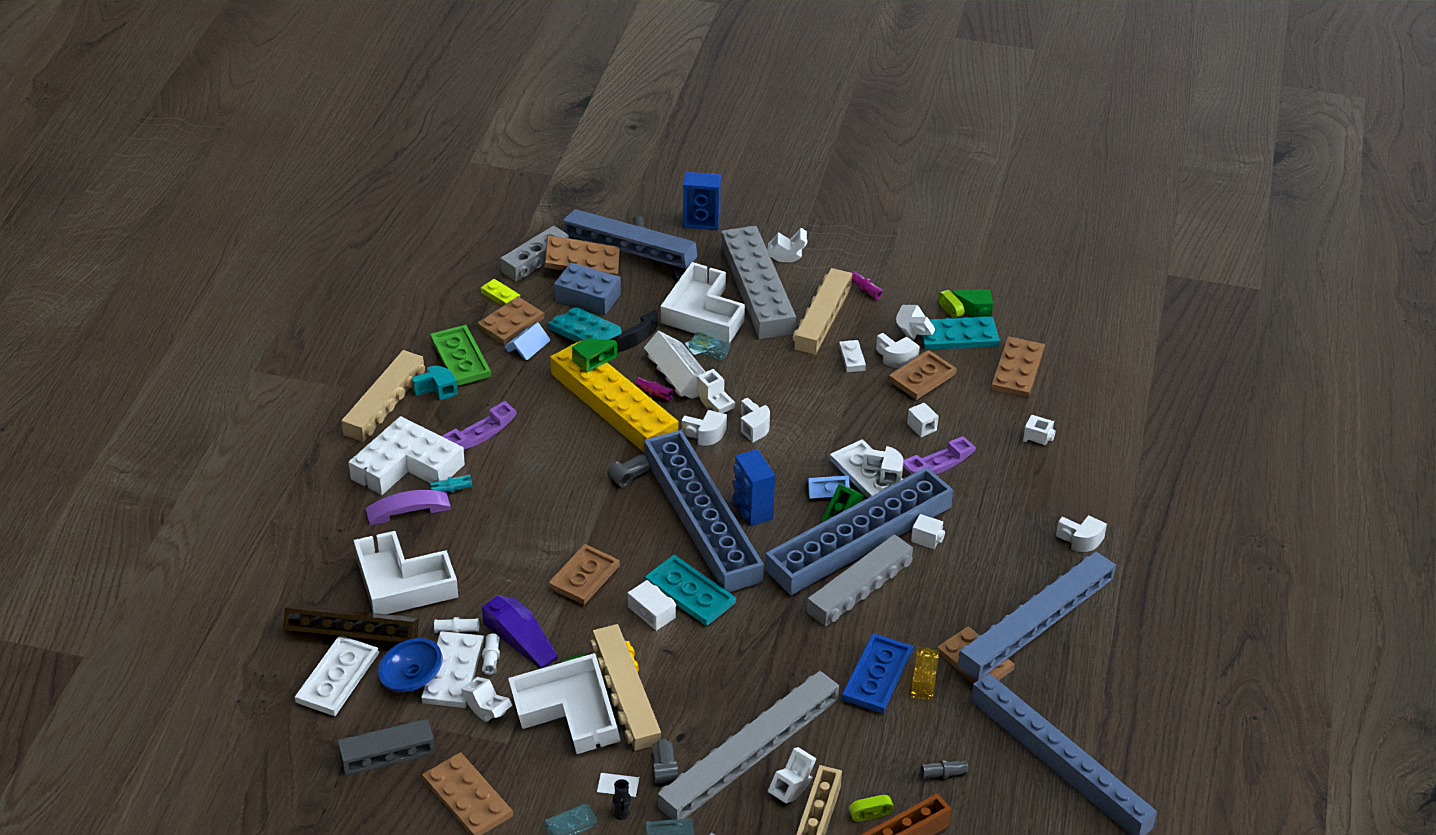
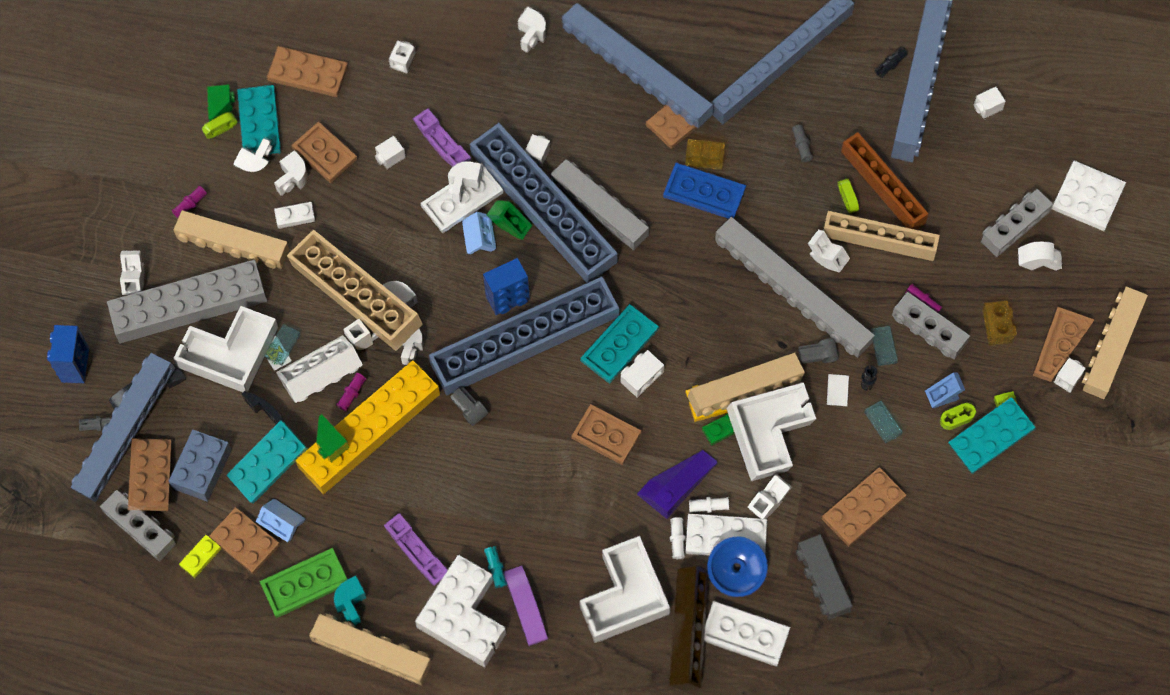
camera: 90 degrees left, 25 degrees up
none -> tan brick [287,229,423,351]

